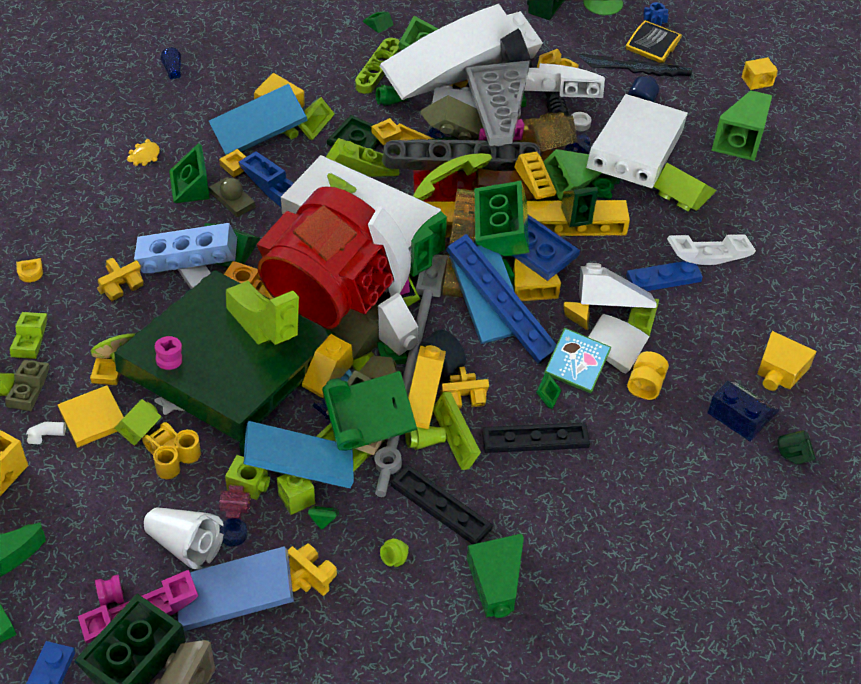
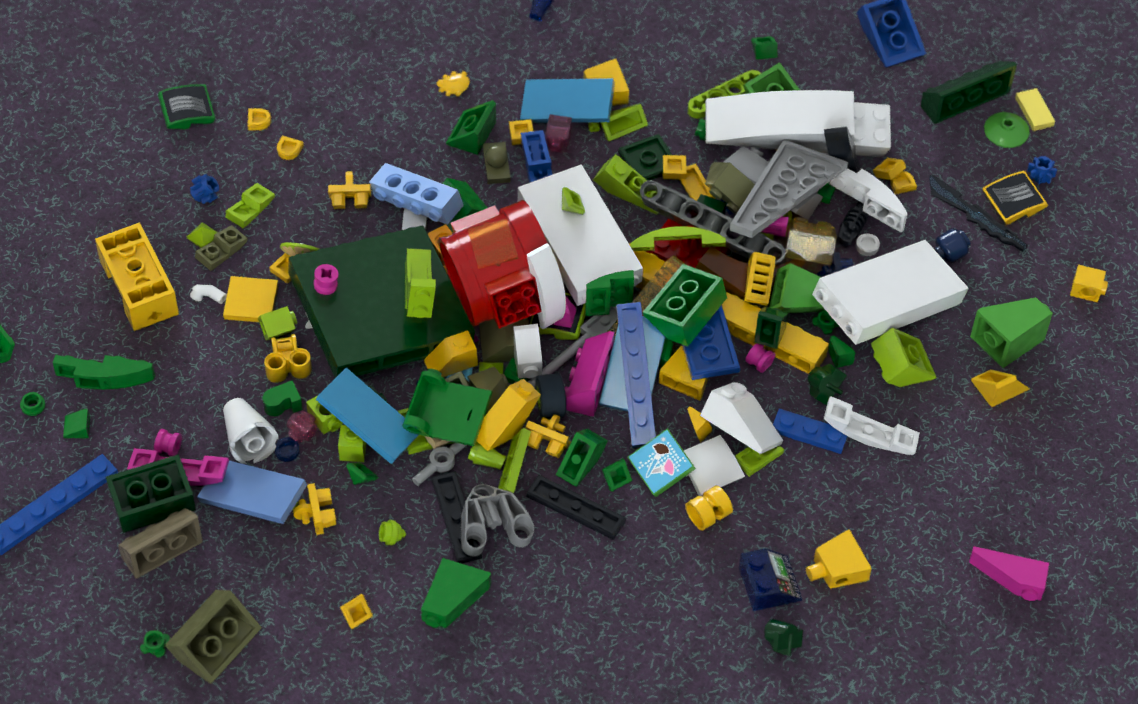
camera: 35 degrees right, 5 degrees up
none -> green leg [263,380,302,417]
none -> yellow slope [340,594,373,629]
none -> light grey connector [461,484,534,556]
none -> clear pink brick [545,114,572,152]
none -> green slope [556,429,608,487]
none -> dark pink slope [565,331,614,417]
none -> dark pink wheel [745,343,776,373]
none -> dark green piece [808,364,847,405]
none -> green slope [828,336,855,368]
none -> yellow slope [971,369,1030,408]

